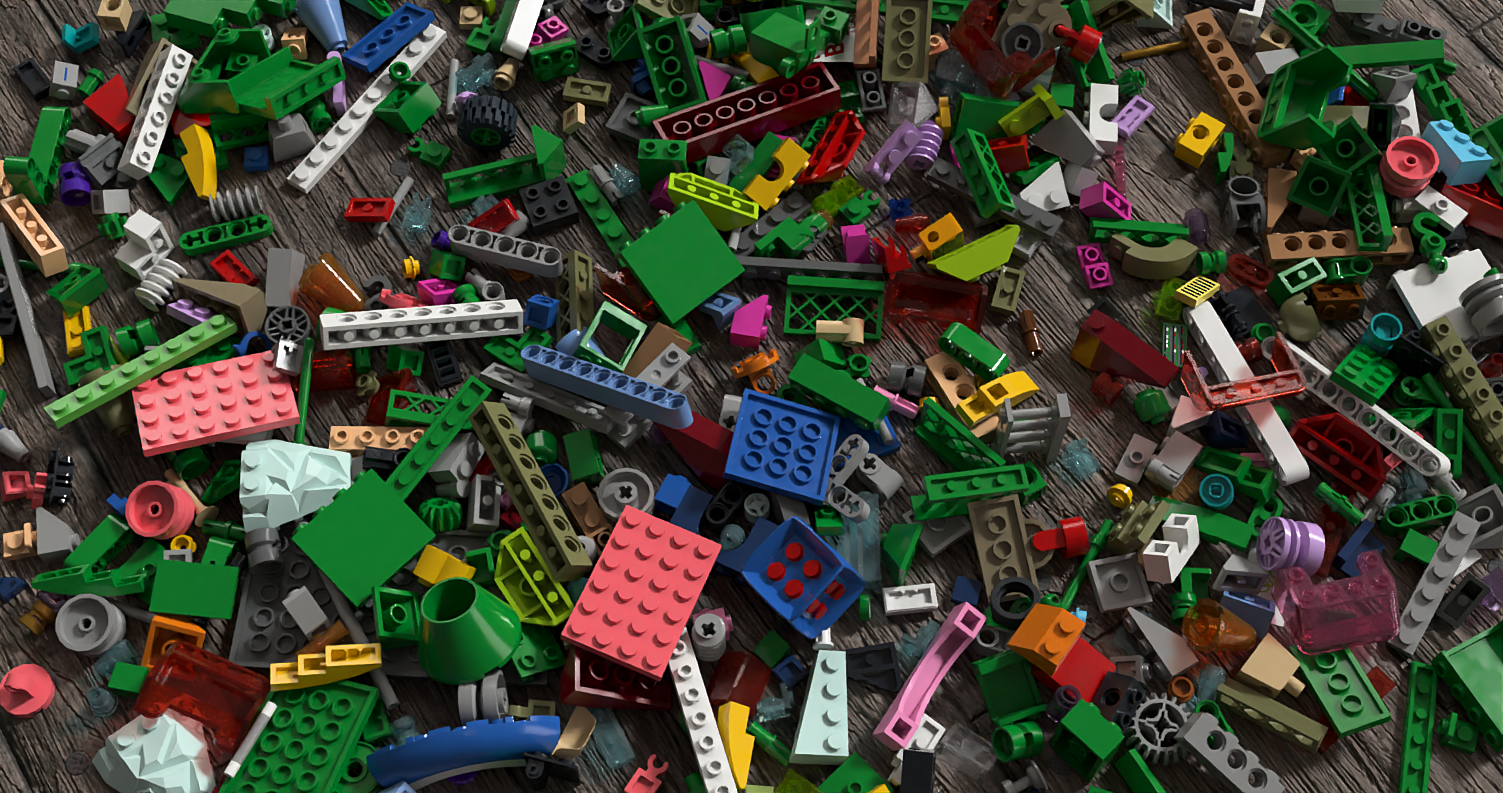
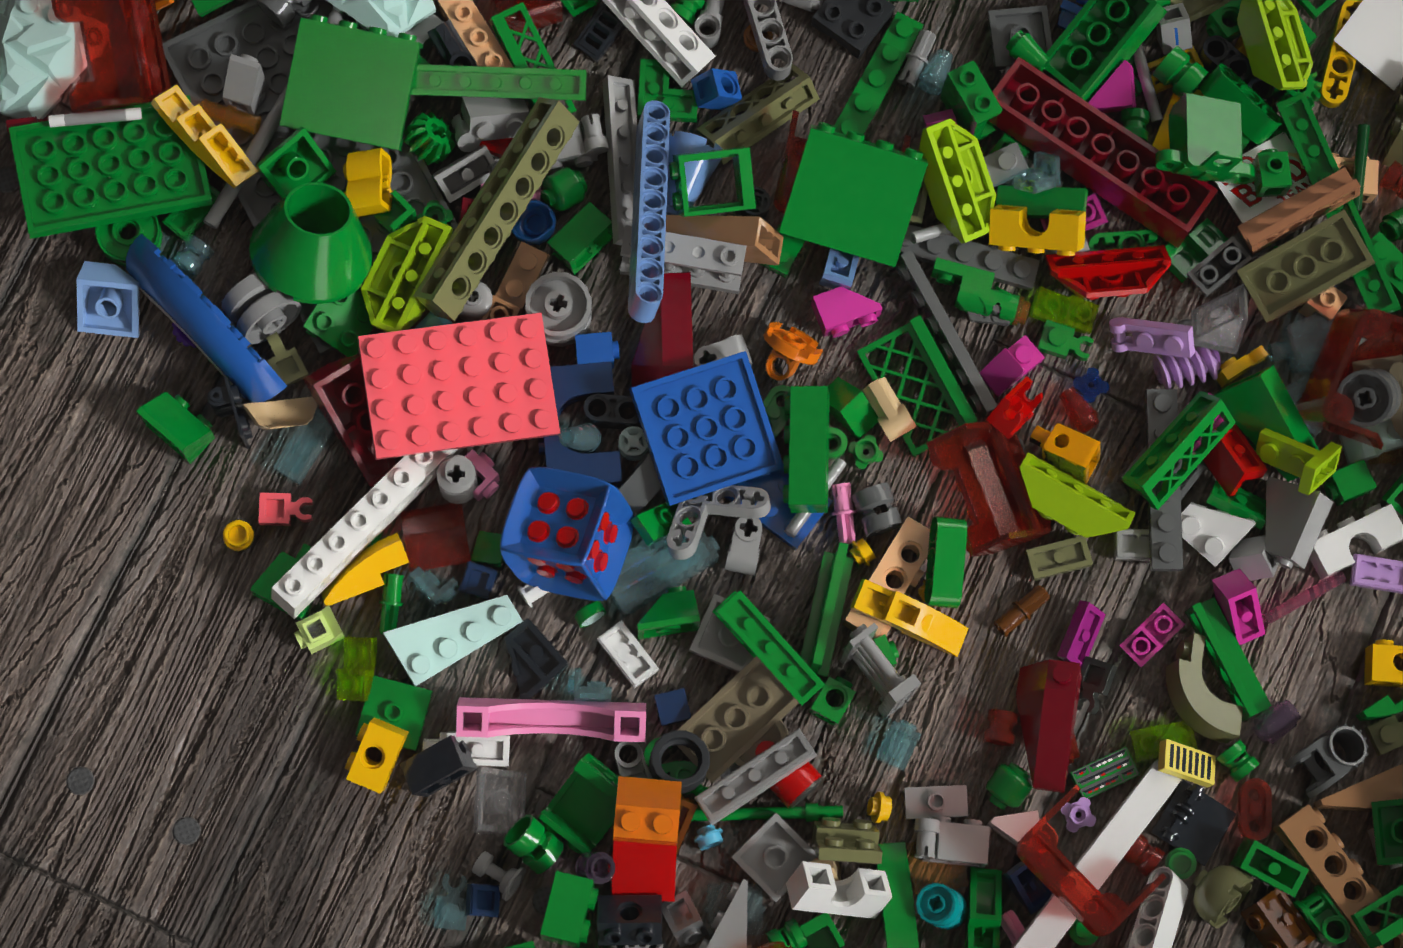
camera: 50 degrees right, 15 degrees up
none -> light grey tile [694,728,818,826]
none -> magenta plate [1057,600,1106,668]

